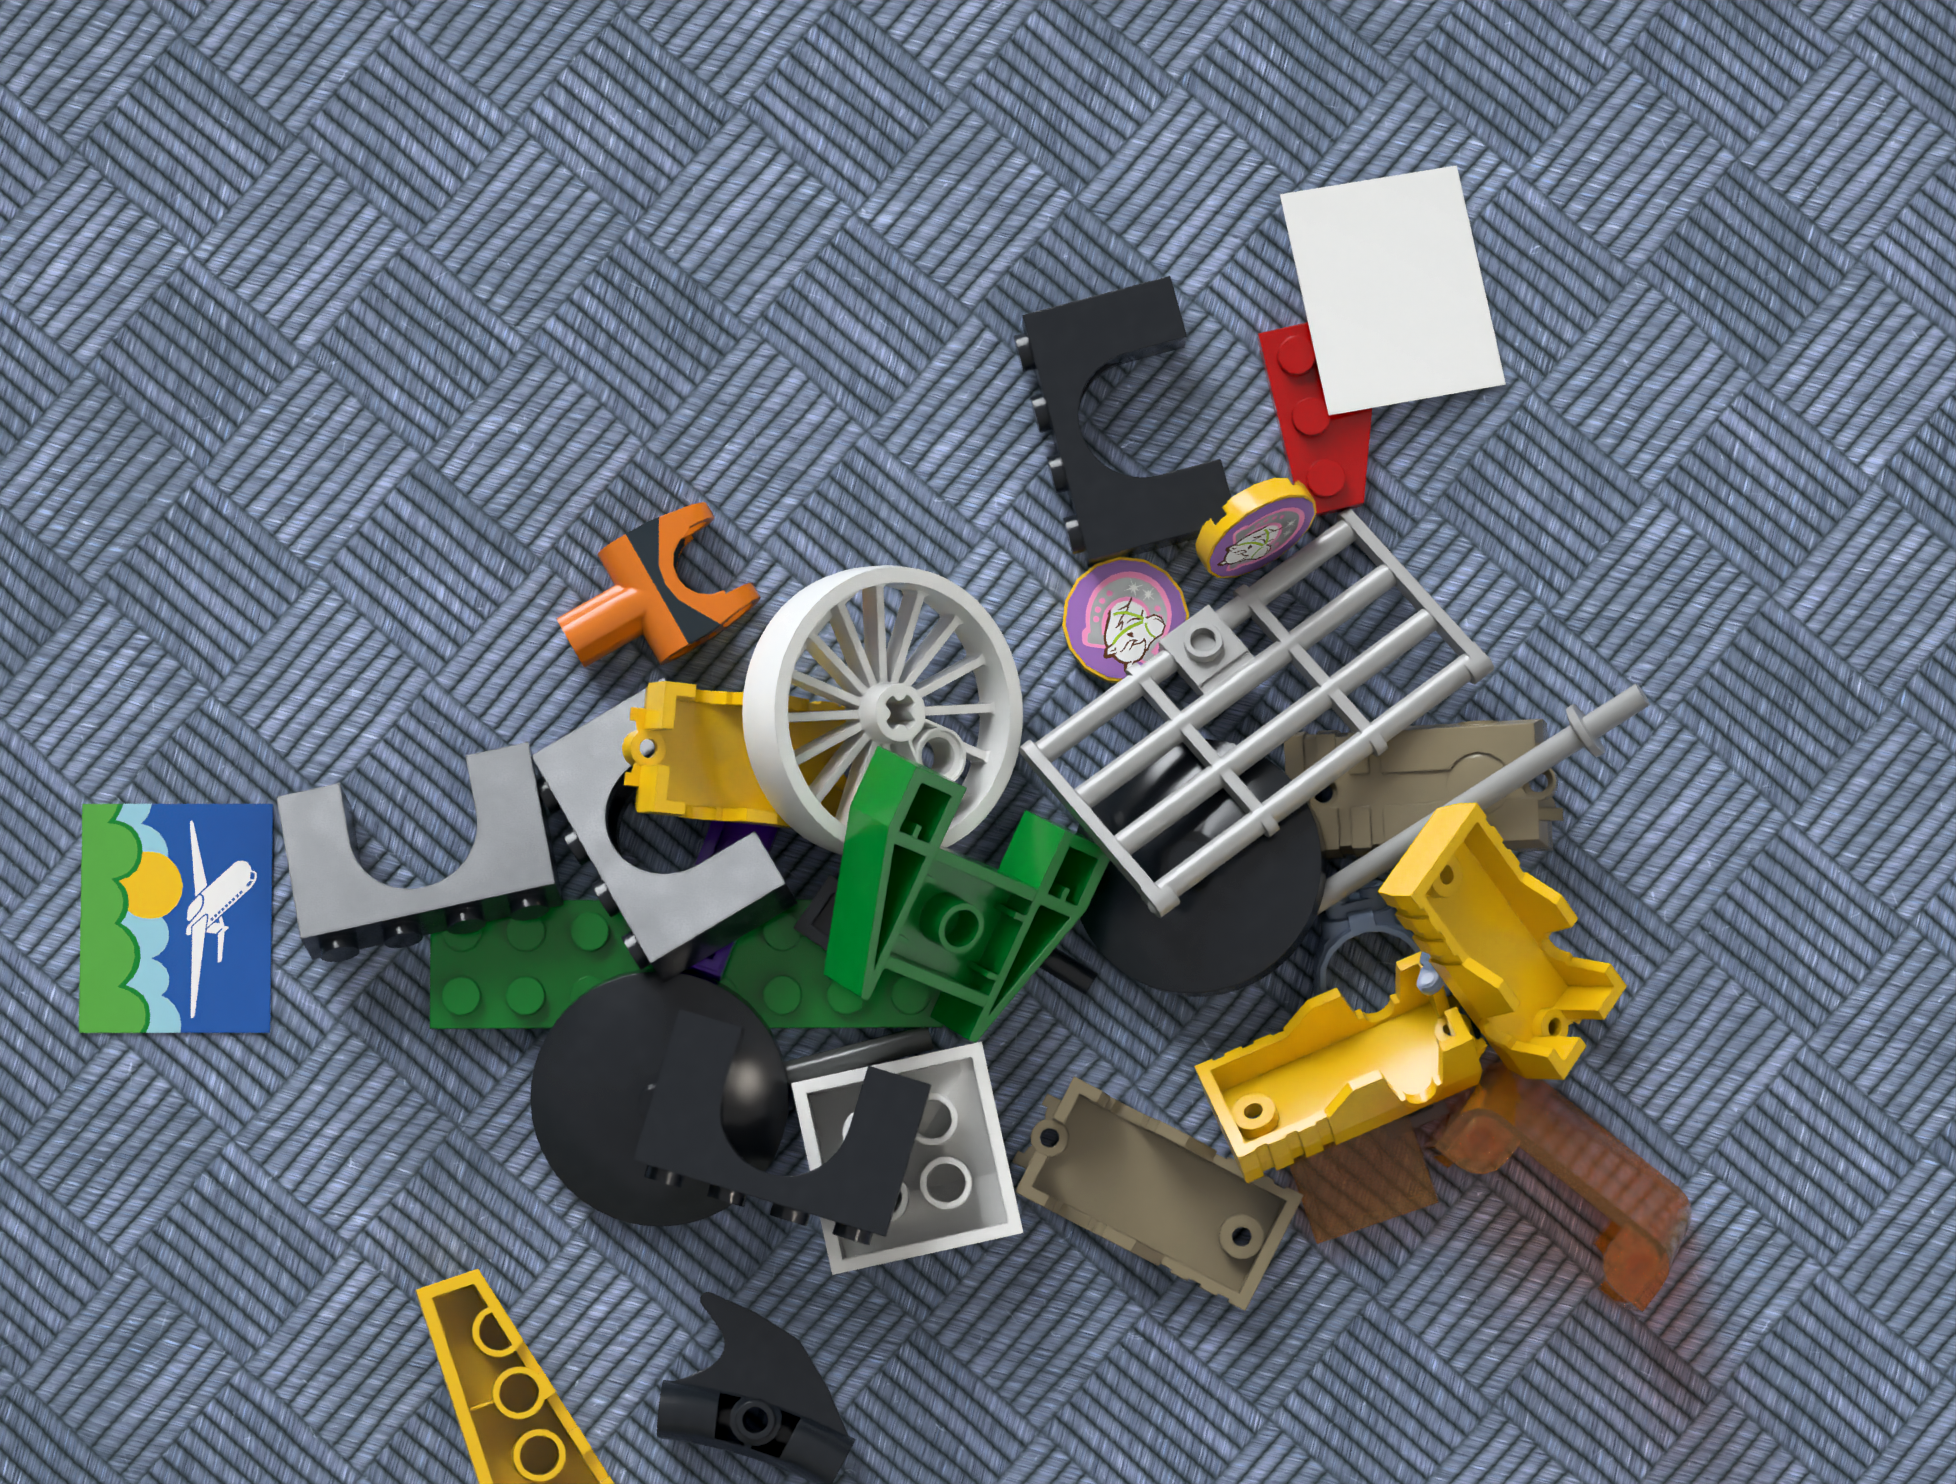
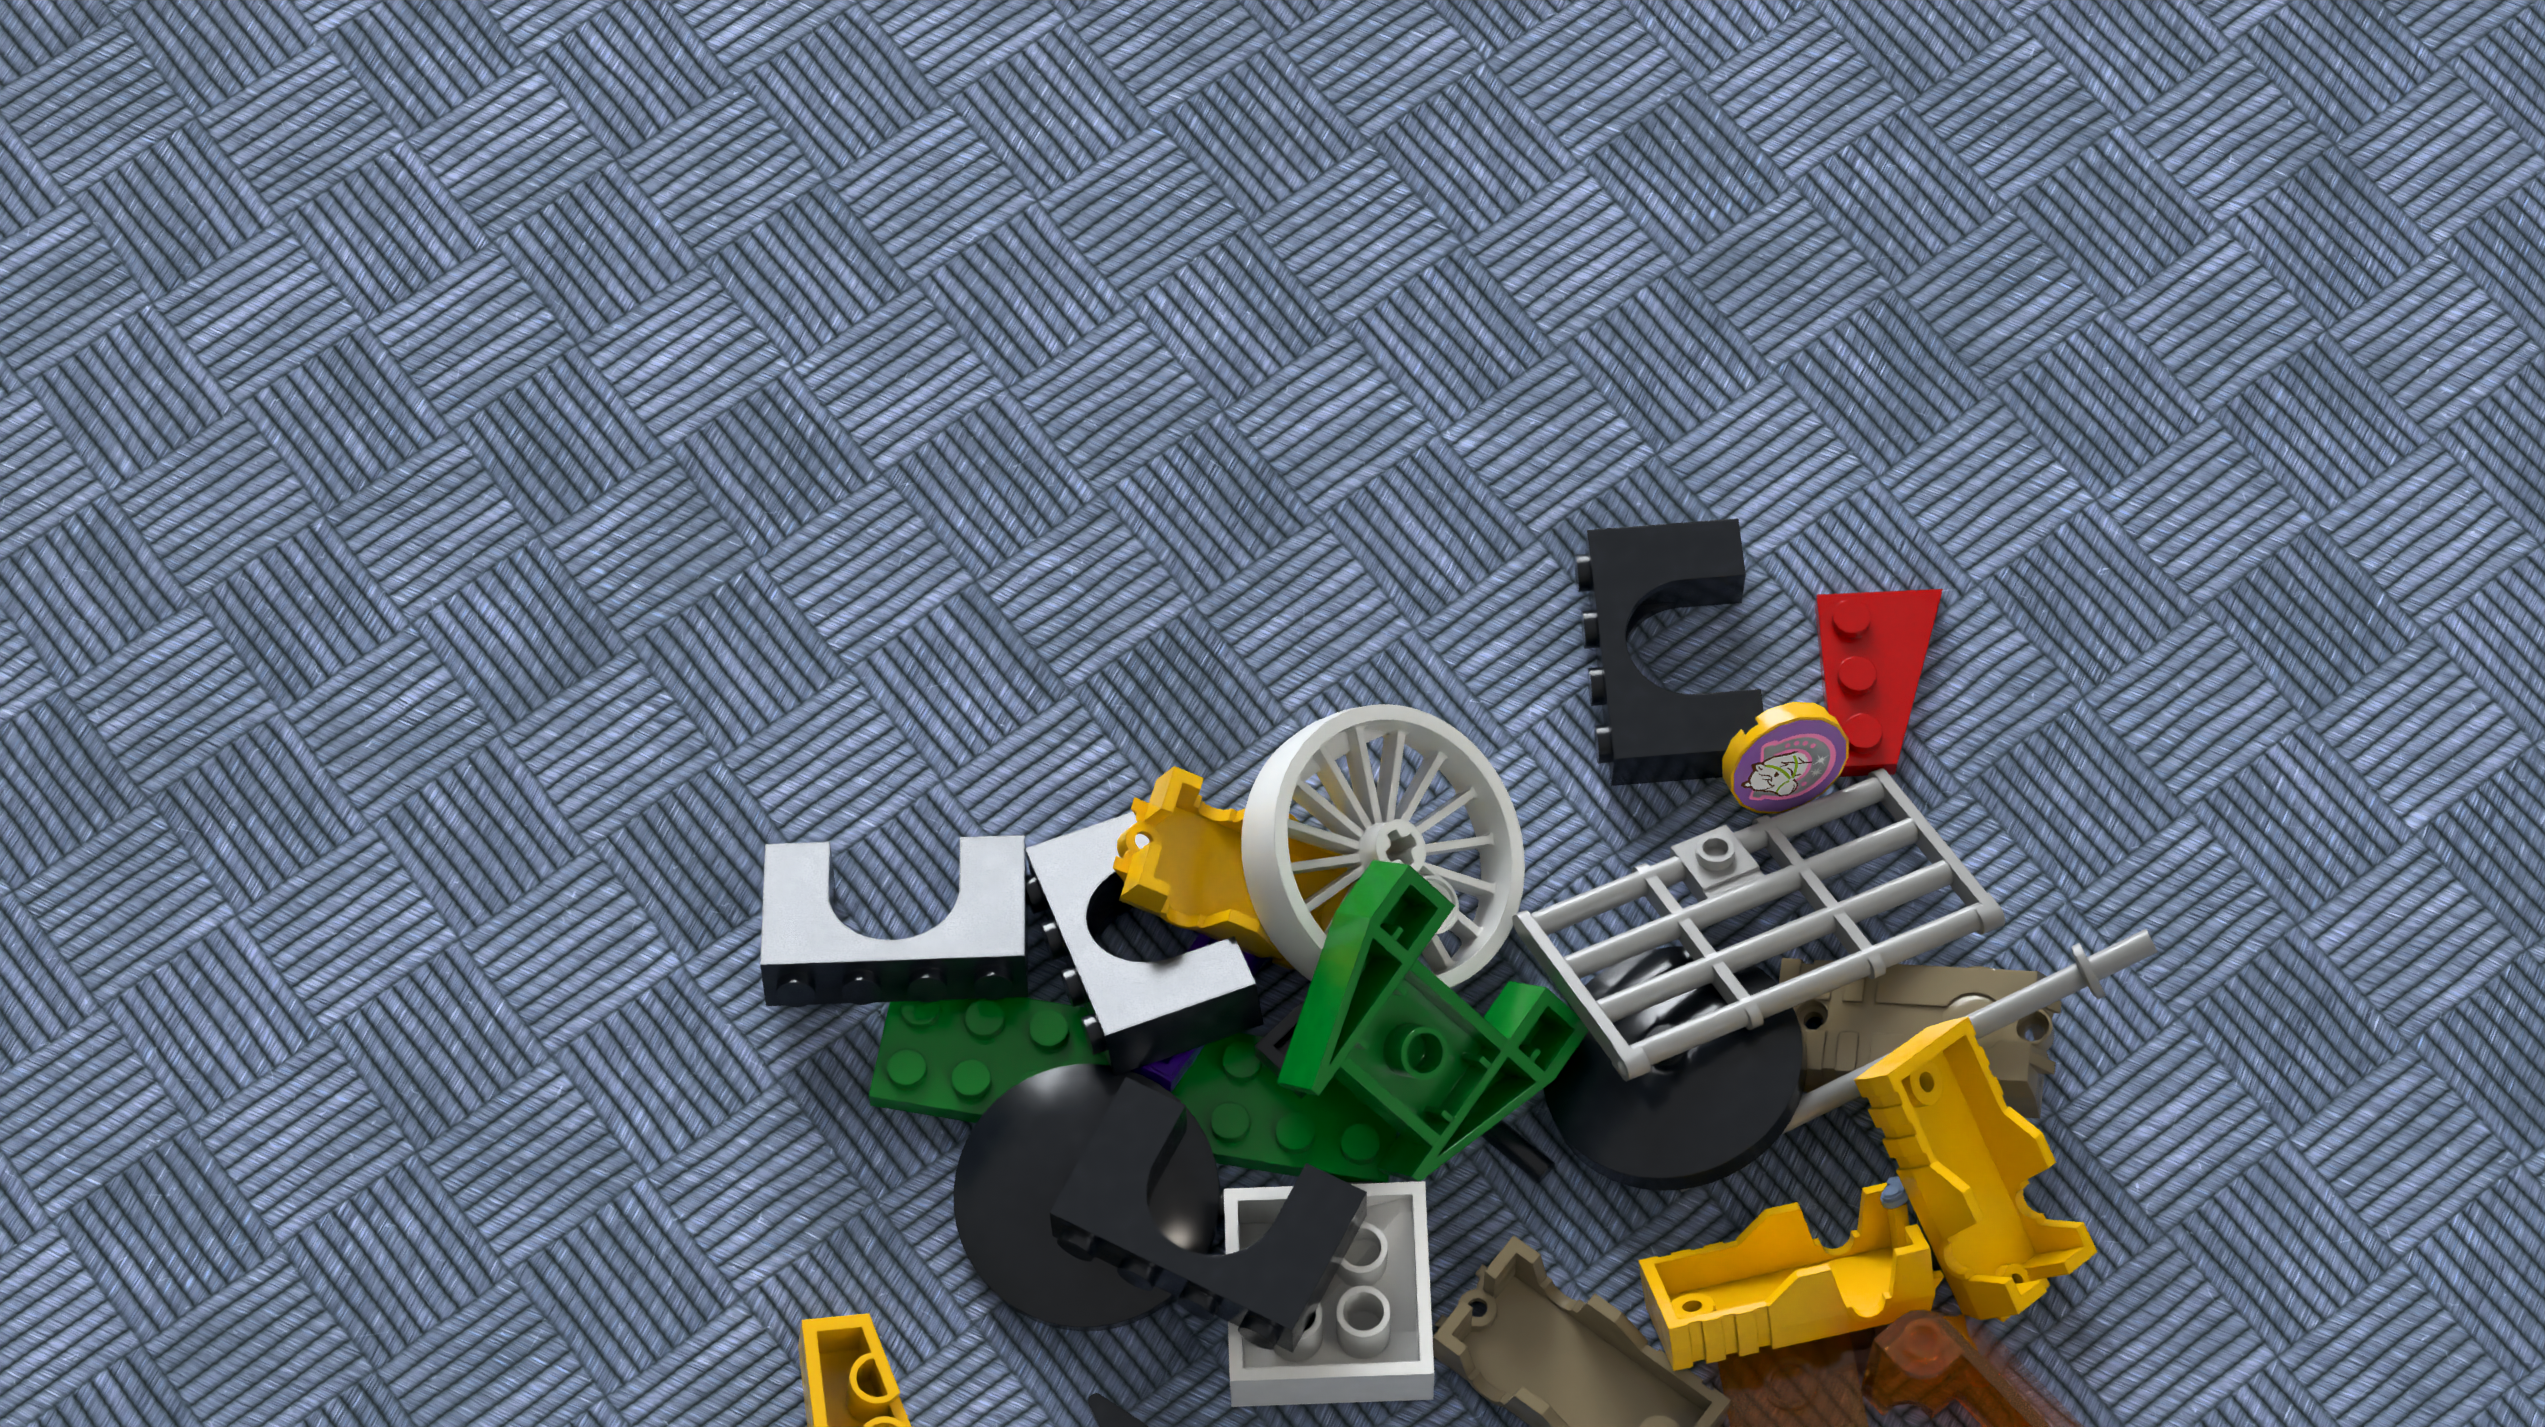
camera: 10 degrees right, 20 degrees down
sticker [79,804,273,1033] -> none
orange connector [556,502,761,668] -> none
tile [1062,557,1189,683] -> none
white sticker [1280,165,1506,415] -> none
sand blue helmet [1313,880,1421,996] -> none

